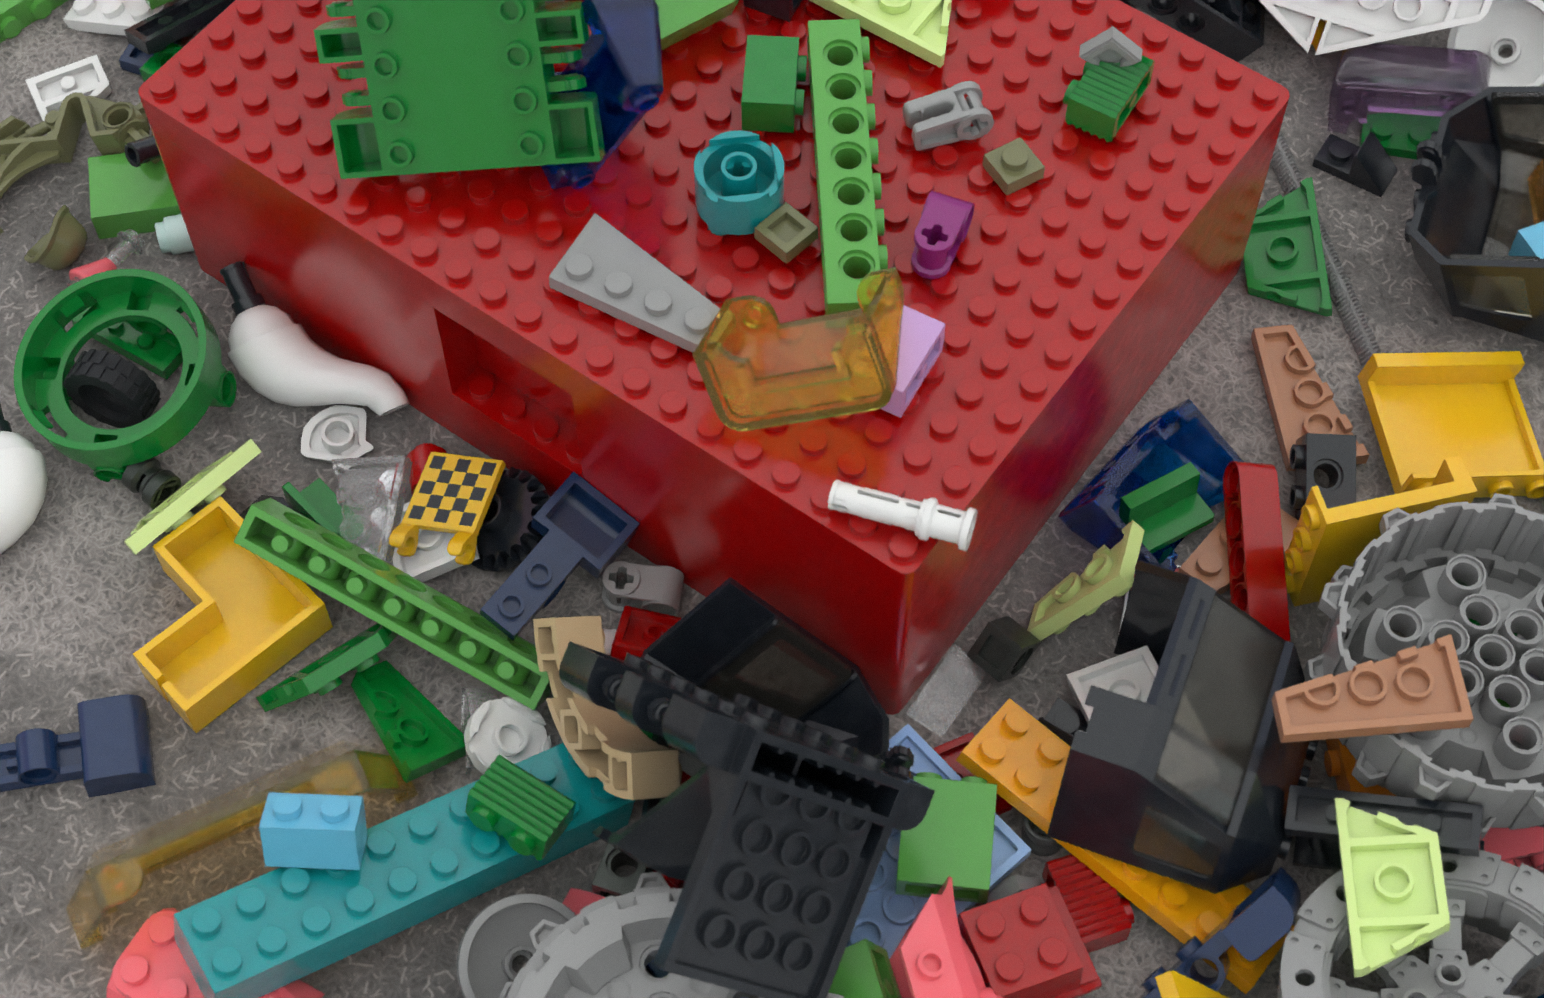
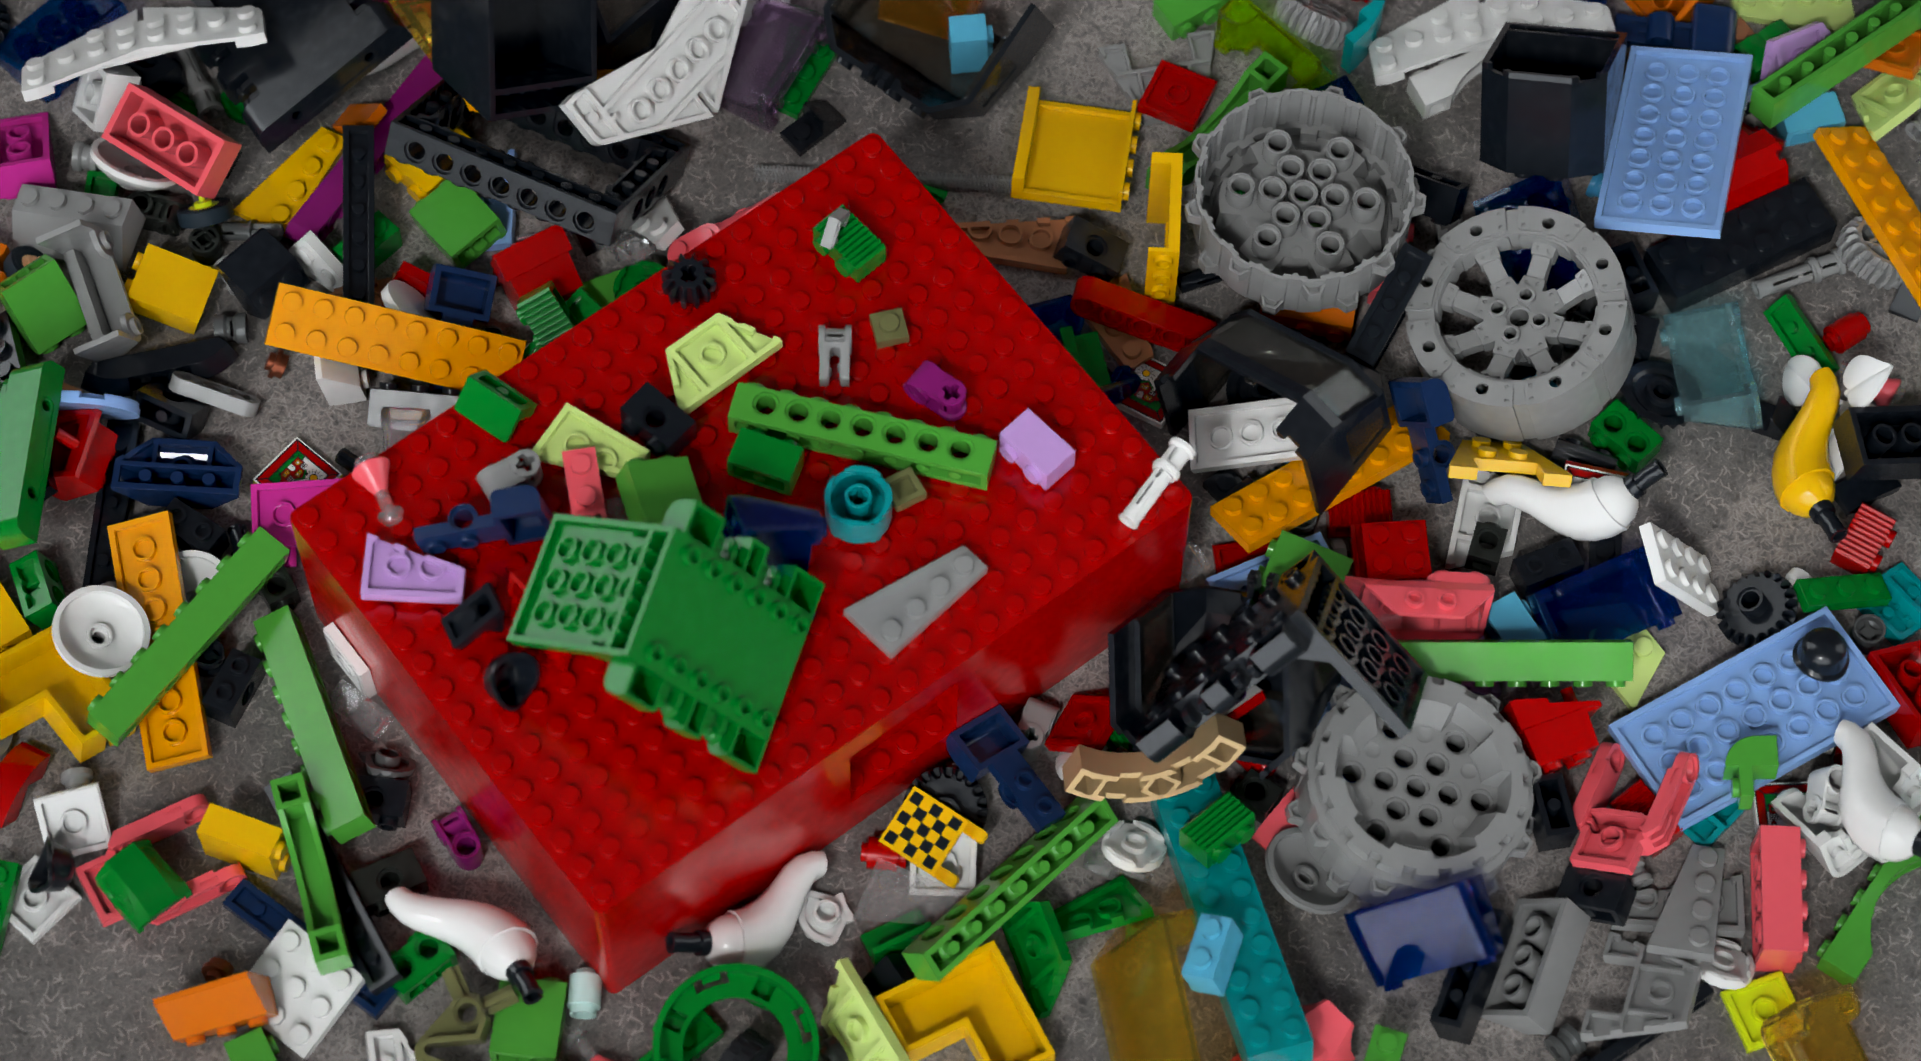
camera: 75 degrees left, 5 degrees up
clear yellow windscreen [692,267,905,431] -> none
yellowish green wing [1027,520,1145,641] -> none
nougat wing [1271,634,1474,743] -> none
yellowish green wing [1335,798,1450,977] -> none

